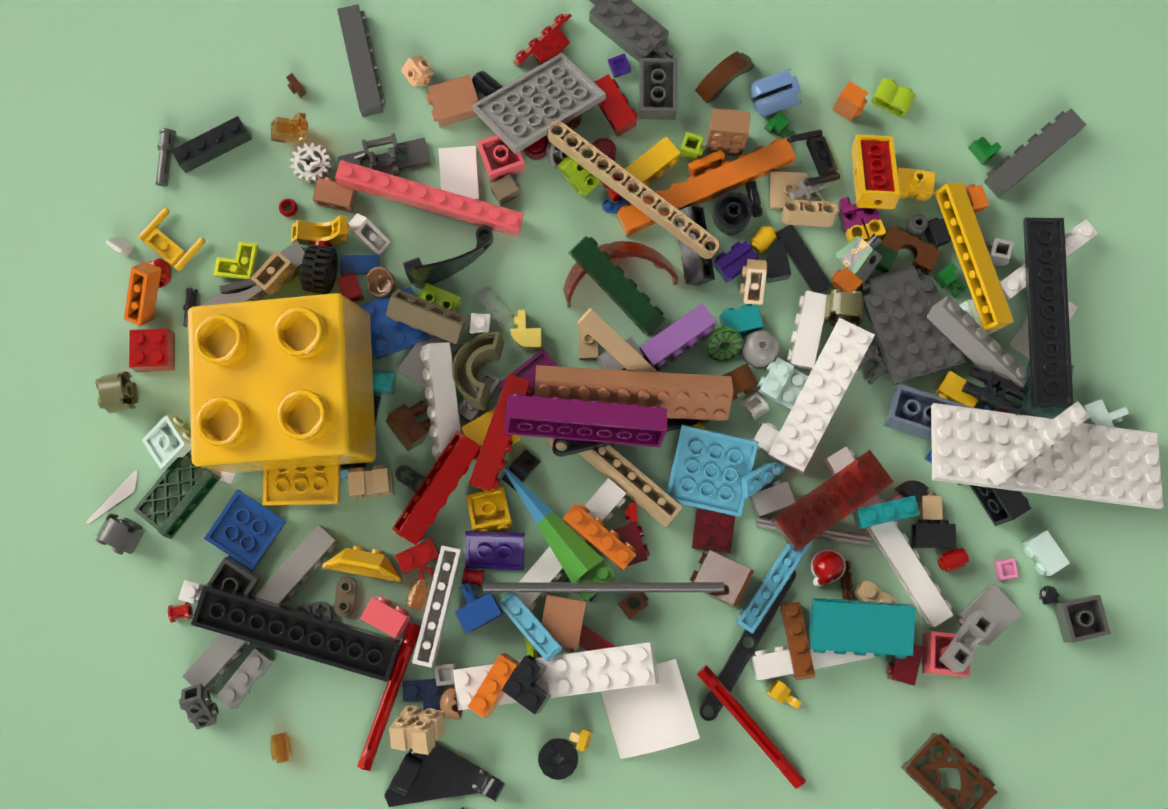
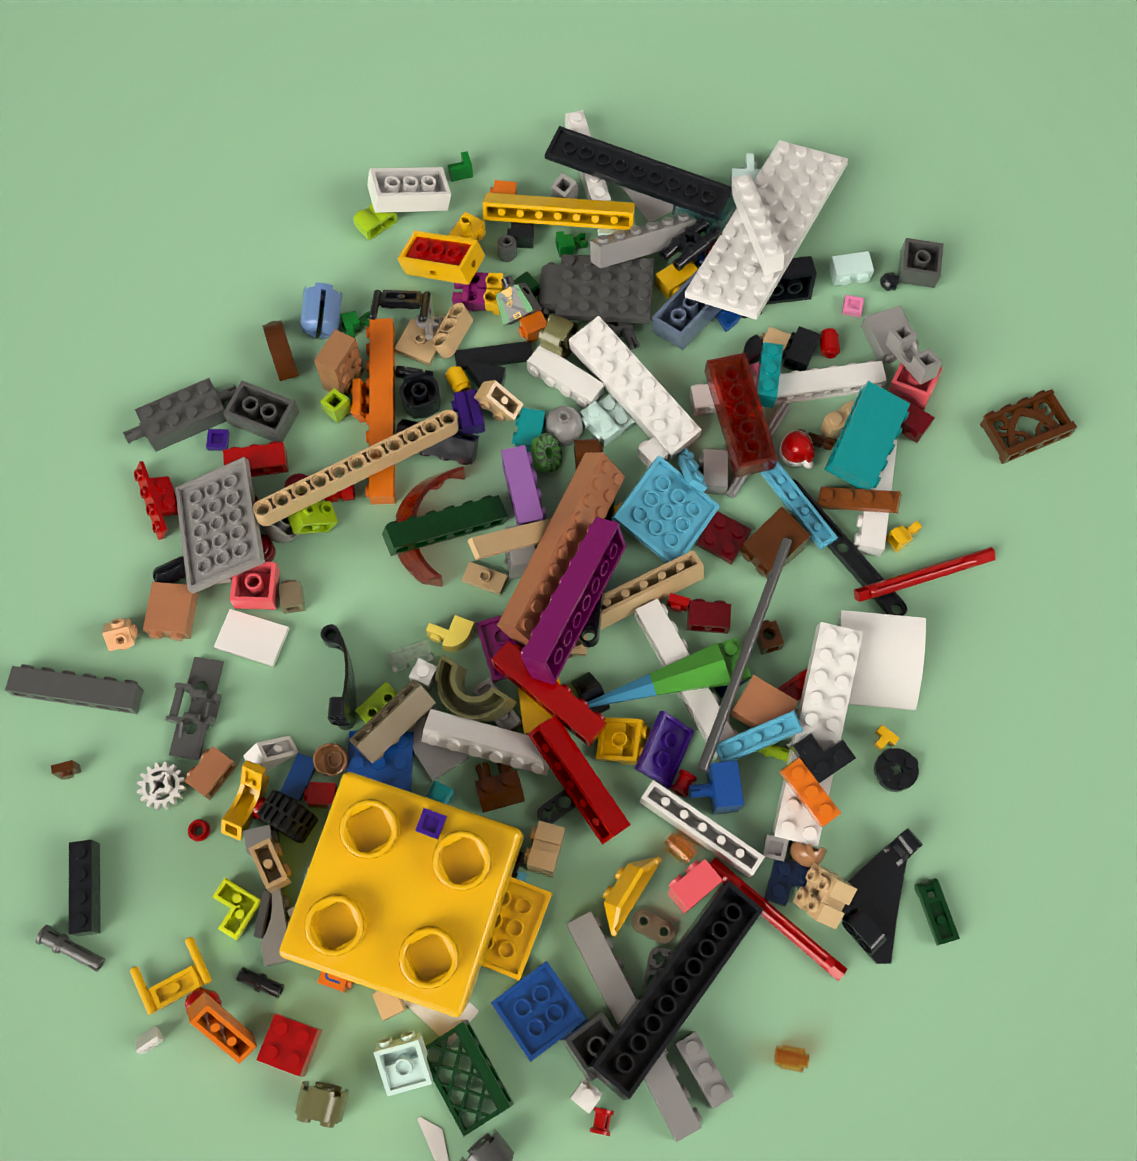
camera: 70 degrees left, 10 degrees down
dark grey brick [179,683,219,730] -> none
clear orange brick [271,112,308,143] -> none
coral brick [335,160,524,237] -> none
red brick [395,538,440,580] -> none
orange brick [563,503,636,571] -> none
blue arm [602,198,630,214] -> none
yellow brick [625,136,680,192] -> none
white slope [741,392,769,421] -> none
orange brick [833,81,869,121] -> none
reddish brown arch [880,225,942,275] -> none
dark grey brick [984,108,1087,198] -> none
none -> white brick [367,167,451,213]
none -> dark purple plate [415,808,447,840]

